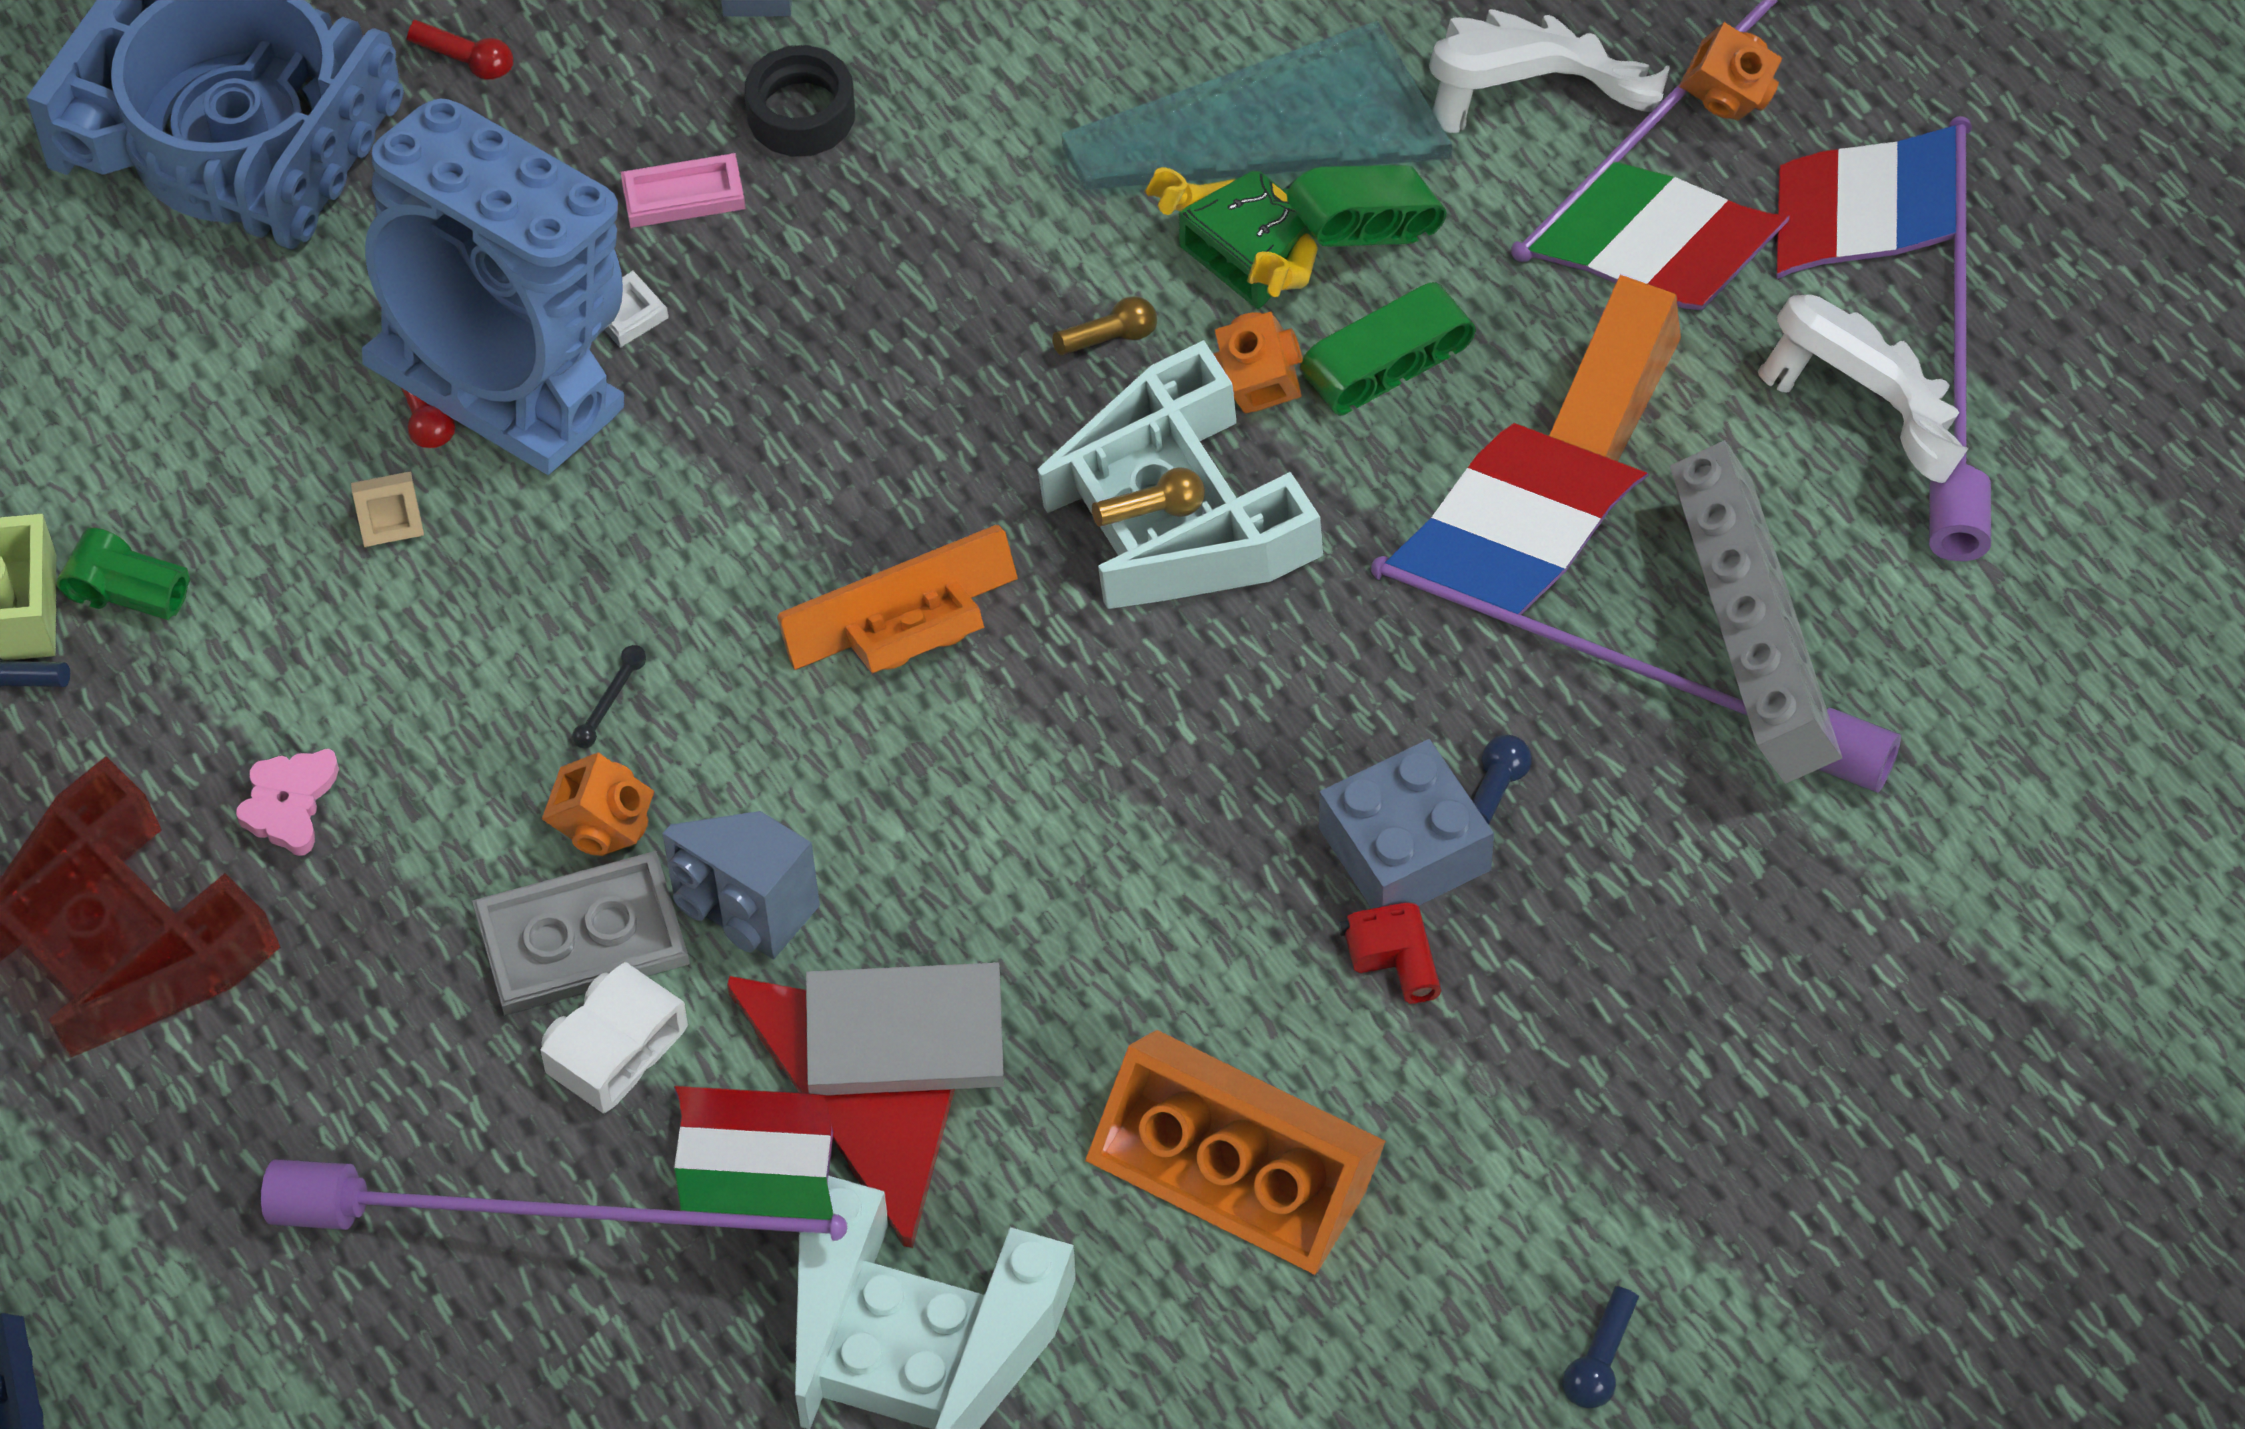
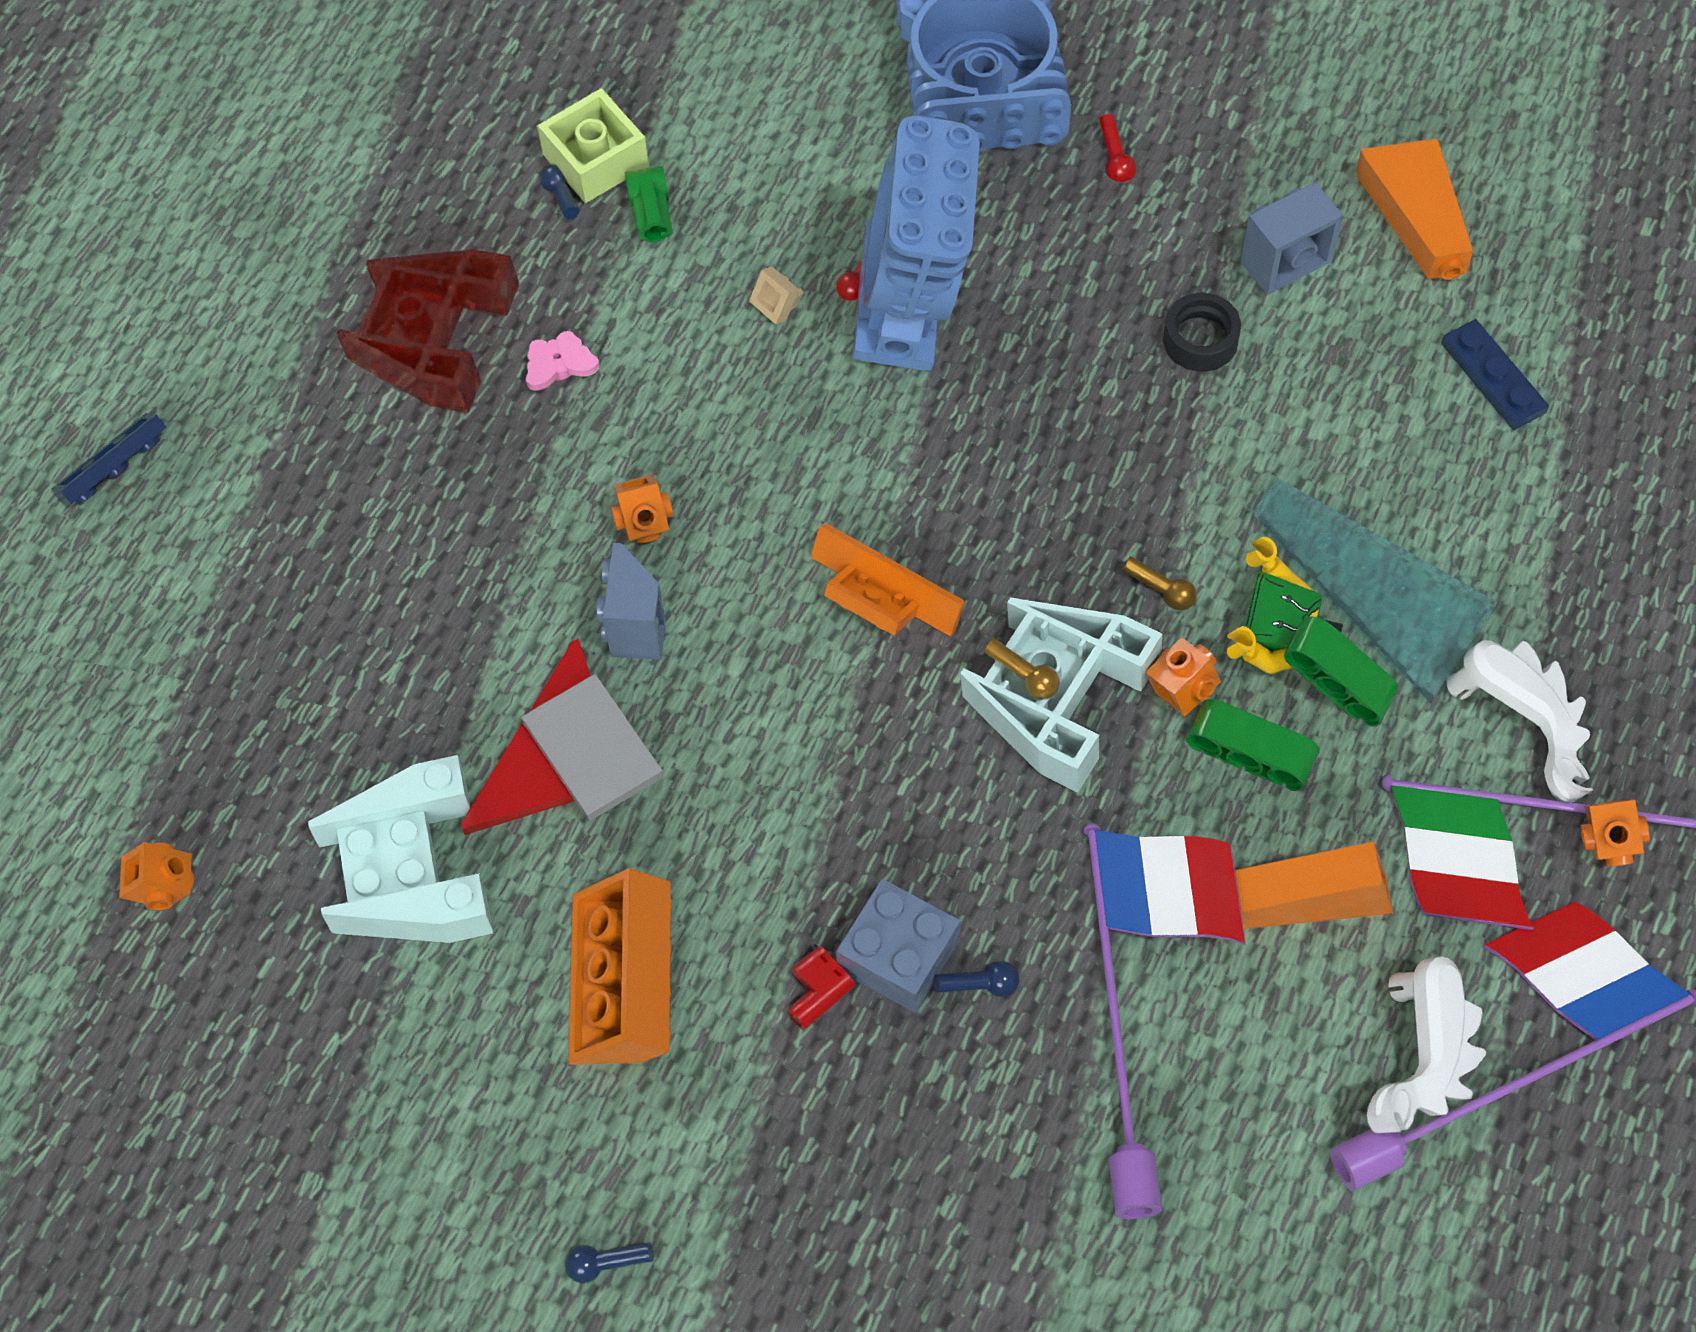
camera: 60 degrees right, 5 degrees up
flag [261,1086,848,1241] -> none
light grey tile [472,851,690,1015] -> none
white brick [540,962,688,1114] -> none
black hinge [572,645,646,749] -> none
white tile [605,271,668,347] -> none
bright pink tile [620,153,745,228] -> none
light grey brick [1670,440,1842,784] -> none

